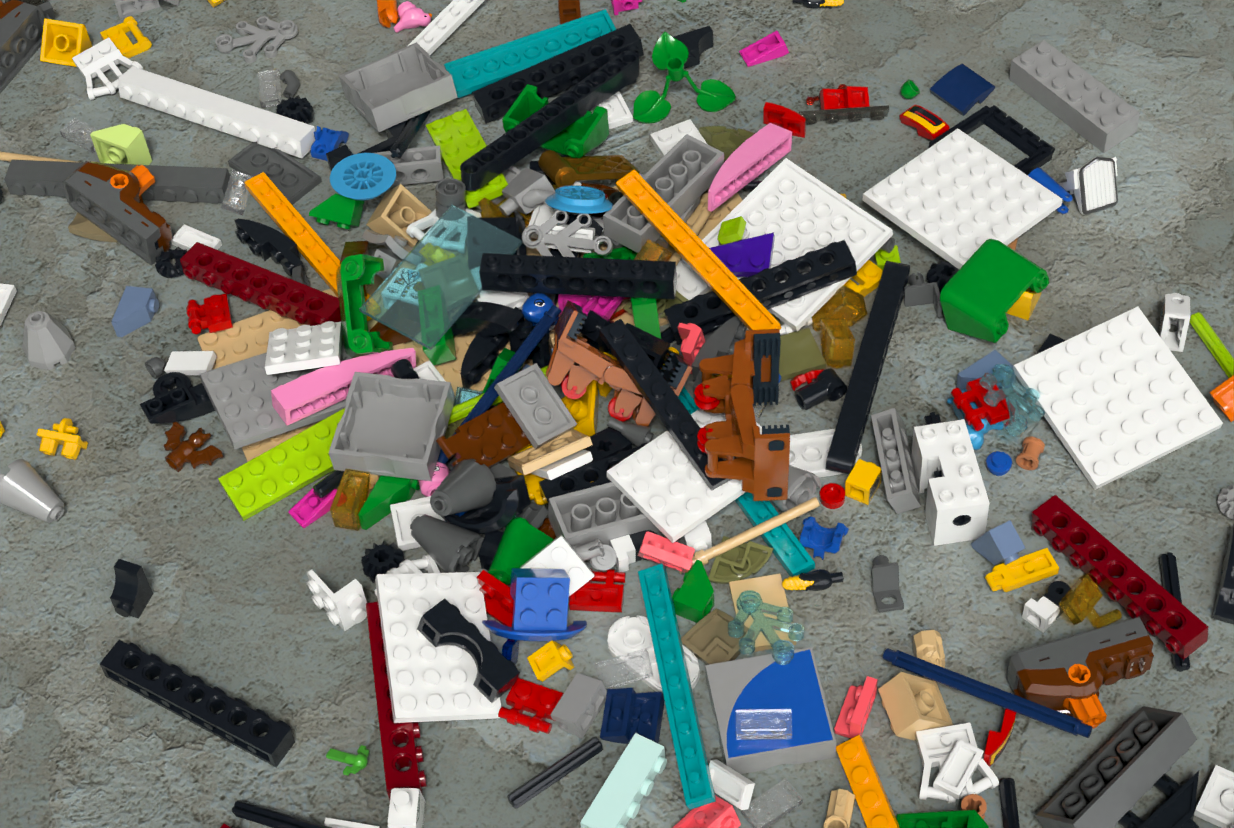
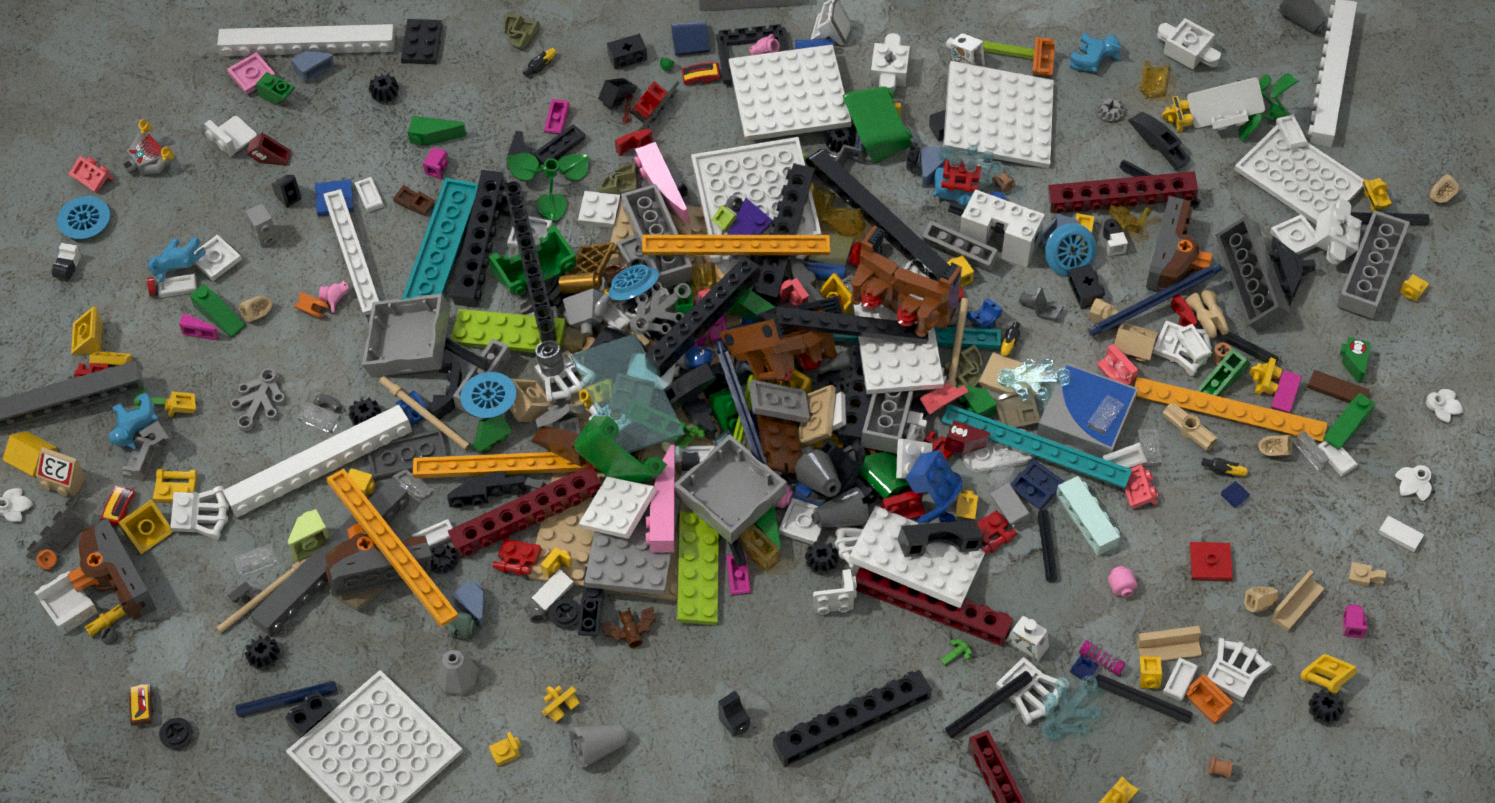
camera: 60 degrees left, 5 degrees up
none -> slope [101,486,135,525]
none -> dark grey tile [227,582,254,607]
none -> light orange plate [327,469,458,627]
none -> yellow brick [348,468,376,499]
none -> tan bar [379,376,470,450]
none -> sand green head [445,611,476,639]
none -> black plate [533,124,586,165]
none -> yellow bracket [541,547,572,577]
none -> black arch [598,78,638,108]
none -> black brick [607,33,648,69]
none -> bright green piece [678,426,705,449]
none -> dark grey hinge [726,195,743,211]
none -> bright pink animal [749,34,779,56]
none -> white brick [870,33,910,92]
none -> black gear [906,142,920,171]
none -> dark red slope [944,420,990,455]
none -> dark azure piece [1045,223,1096,277]
none -> black brick [1068,264,1105,309]
none -> tan piece [1185,290,1229,338]

